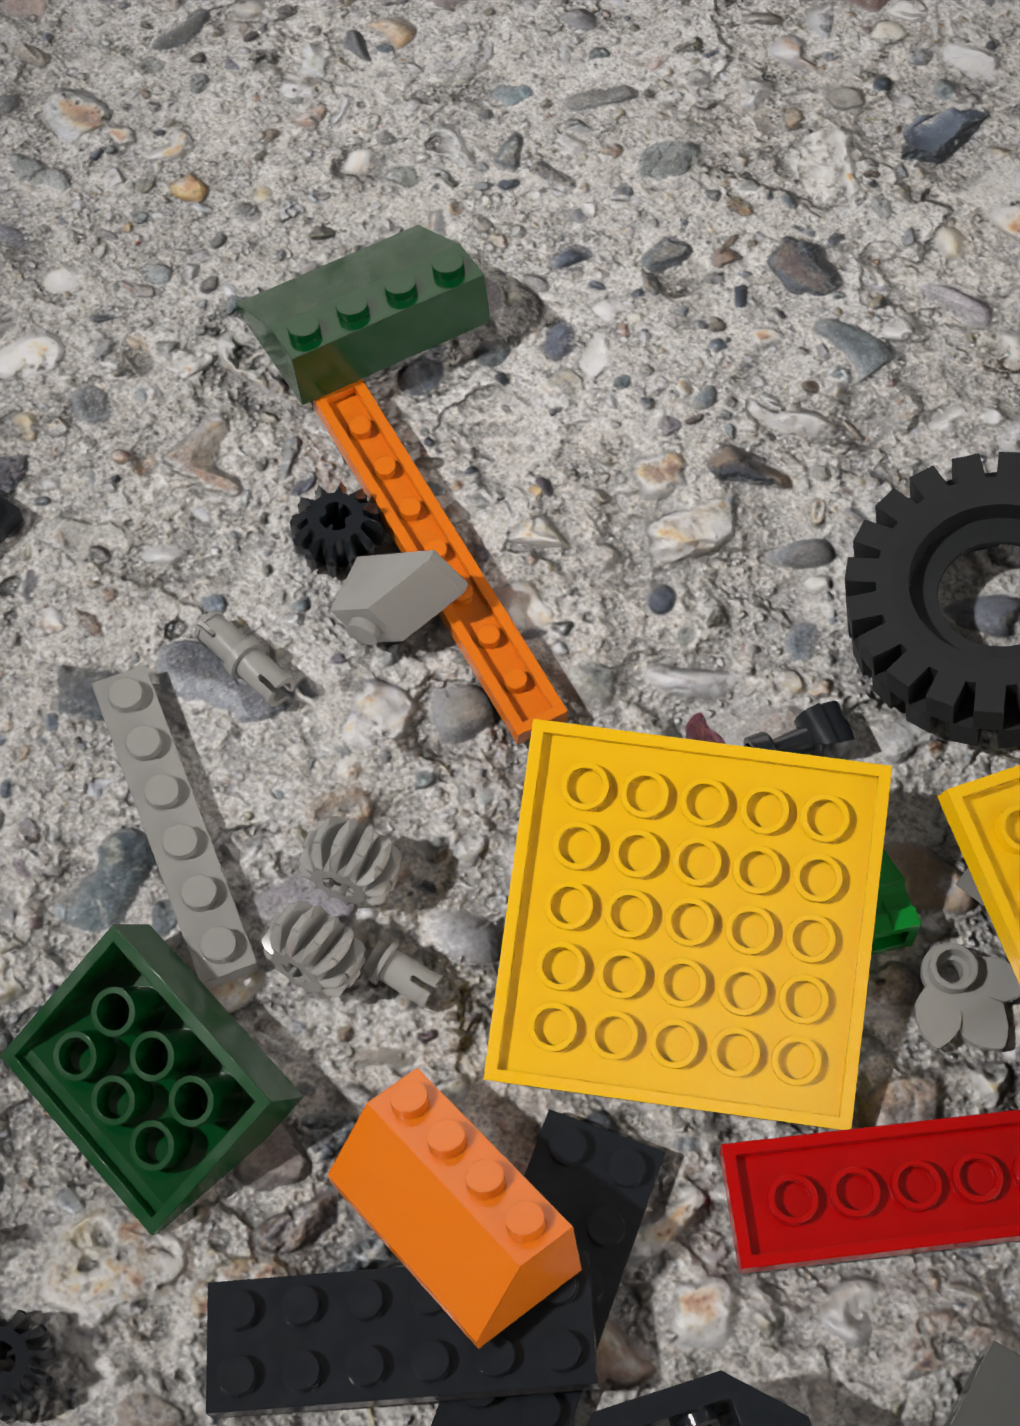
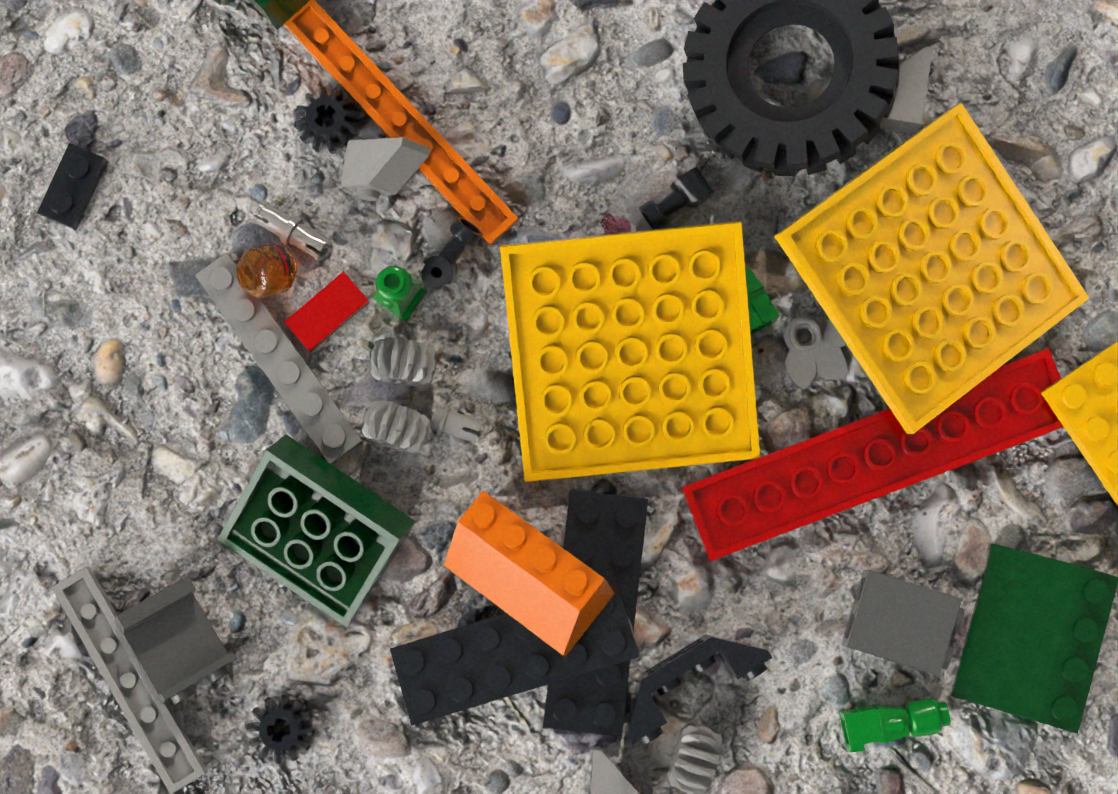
camera: 10 degrees left, 20 degrees up
none -> clear orange head [236,244,297,298]
none -> red tile [284,271,370,352]
none -> green piece [372,265,427,322]
none -> black leg [421,216,483,289]

